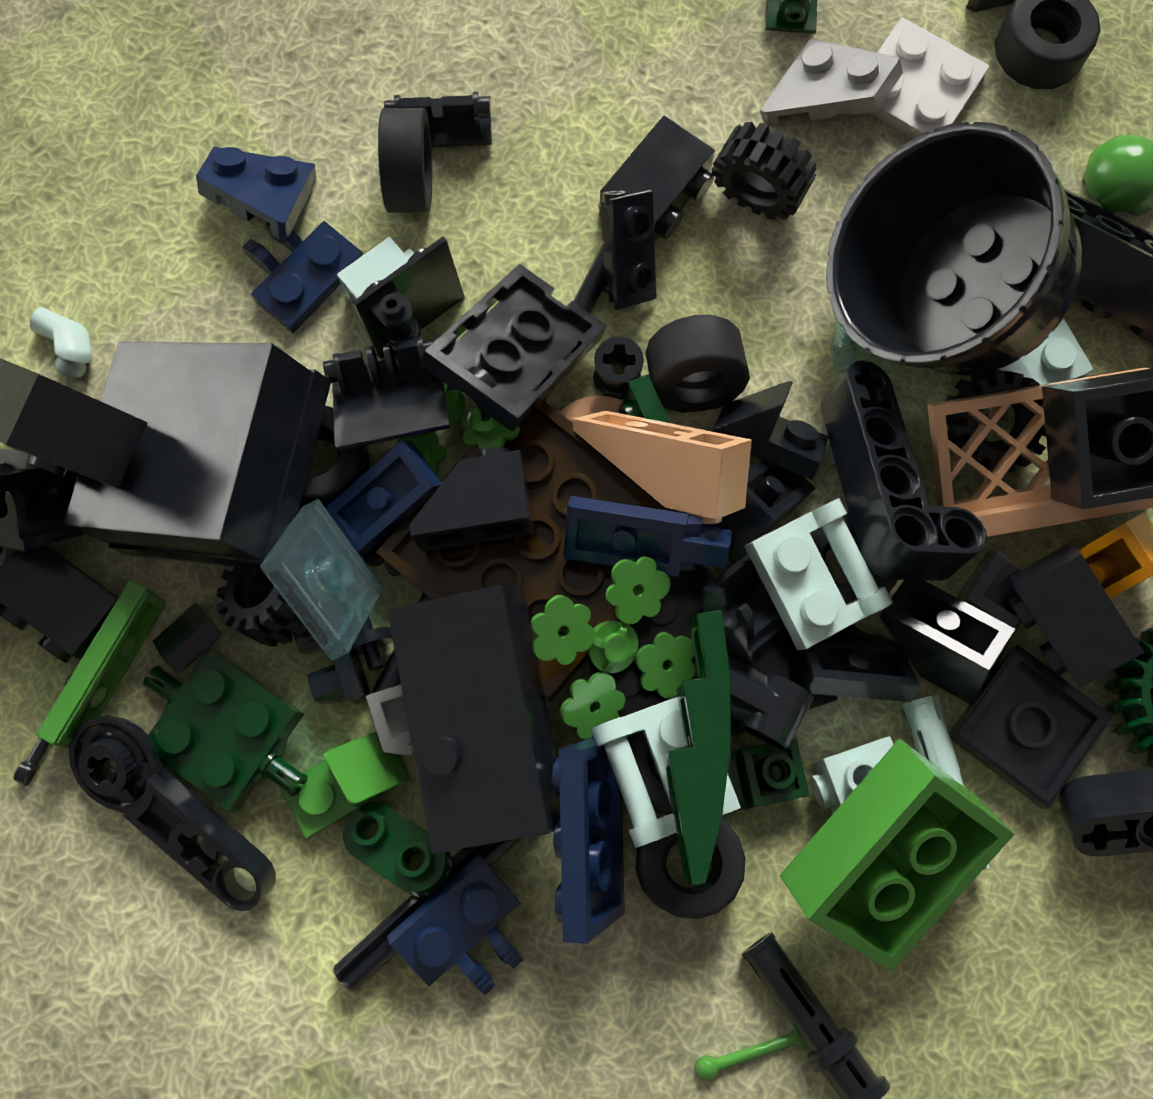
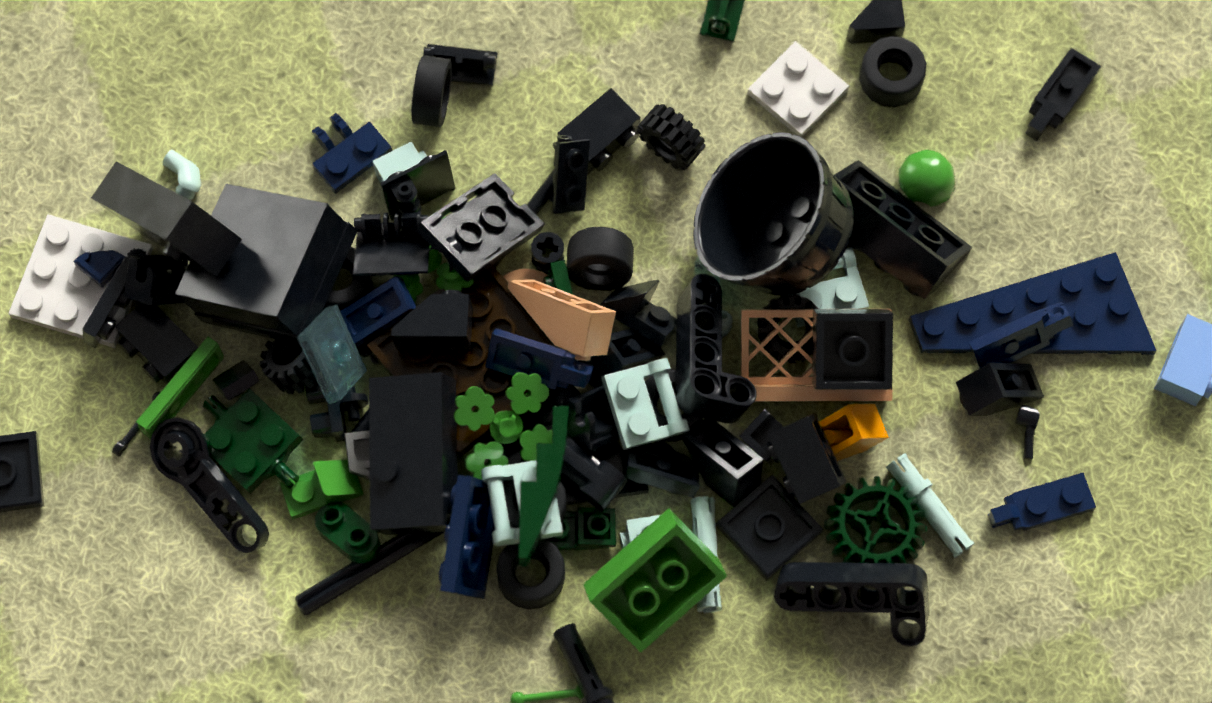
camera: 10 degrees right, 5 degrees down
dark blue wing [196,147,316,241] -> none
dark blue hinge [387,853,524,995] -> none
wing [760,38,903,127] -> none

